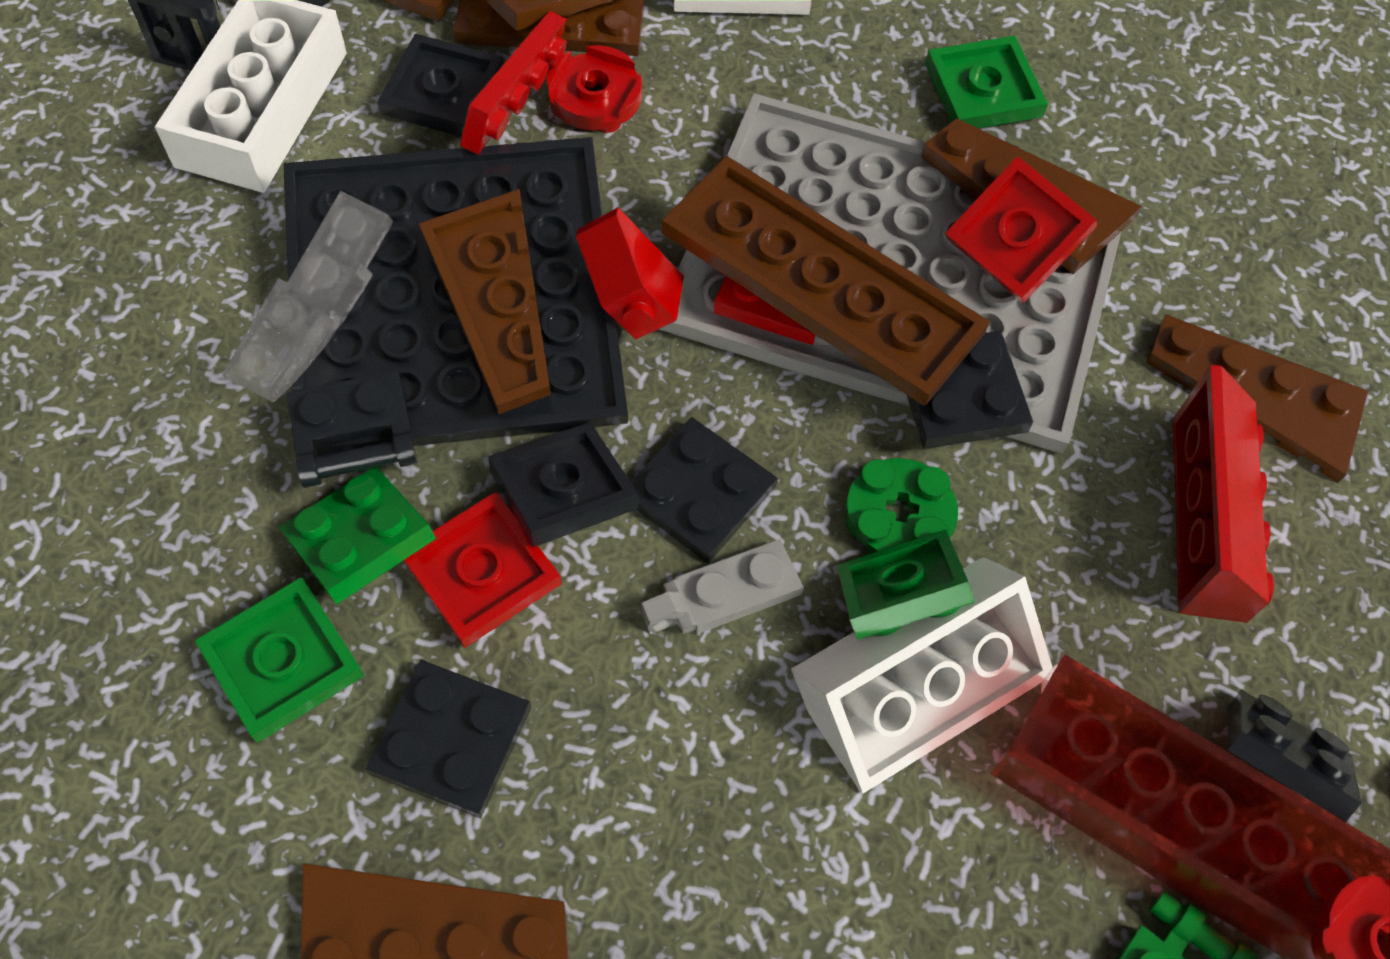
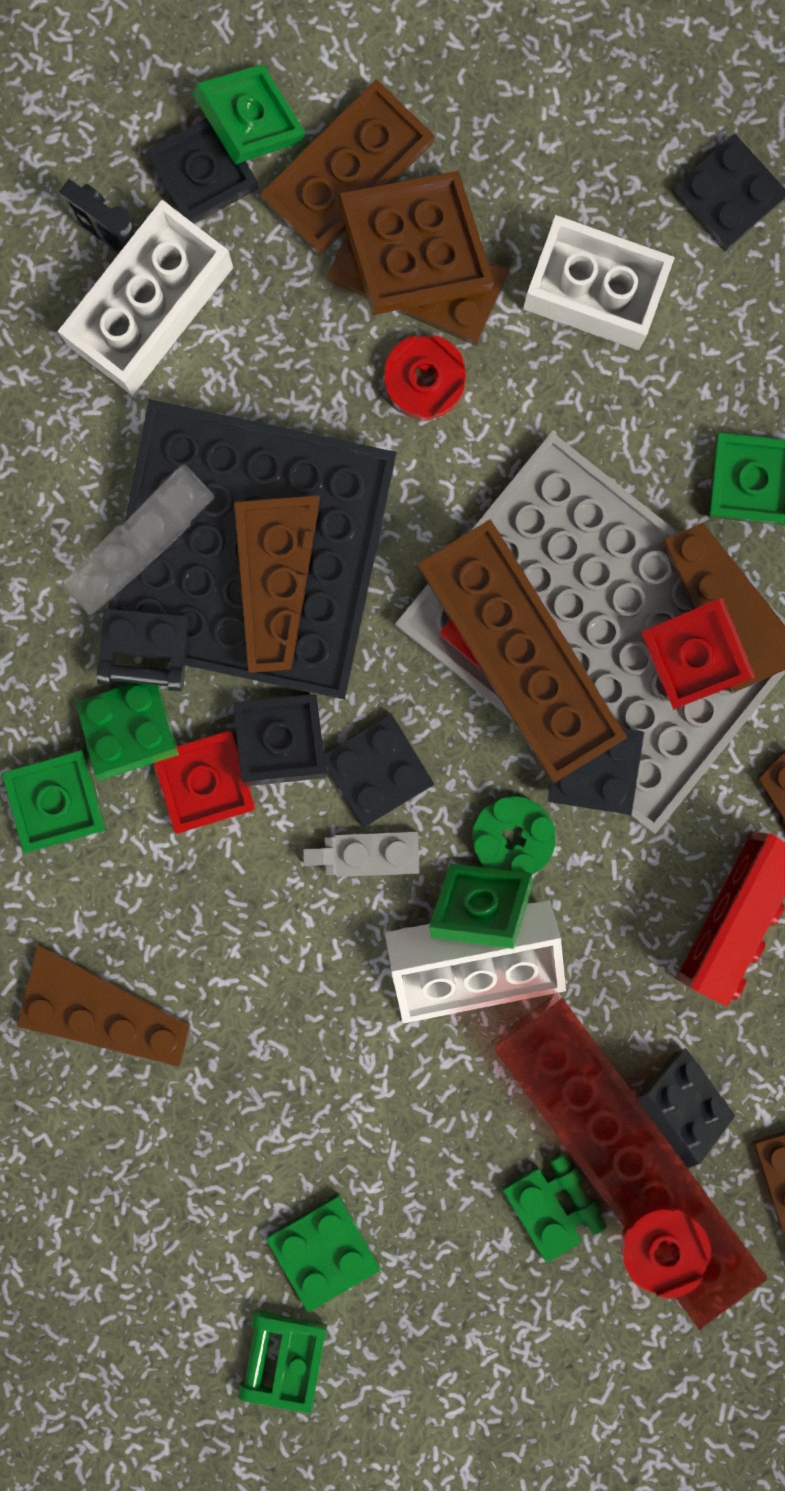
camera: 25 degrees right, 25 degrees up
black plate [366,659,532,819] -> none
black plate [377,34,504,137] -> none
red plate [460,11,567,155] -> none
red slope [576,207,684,340] -> none

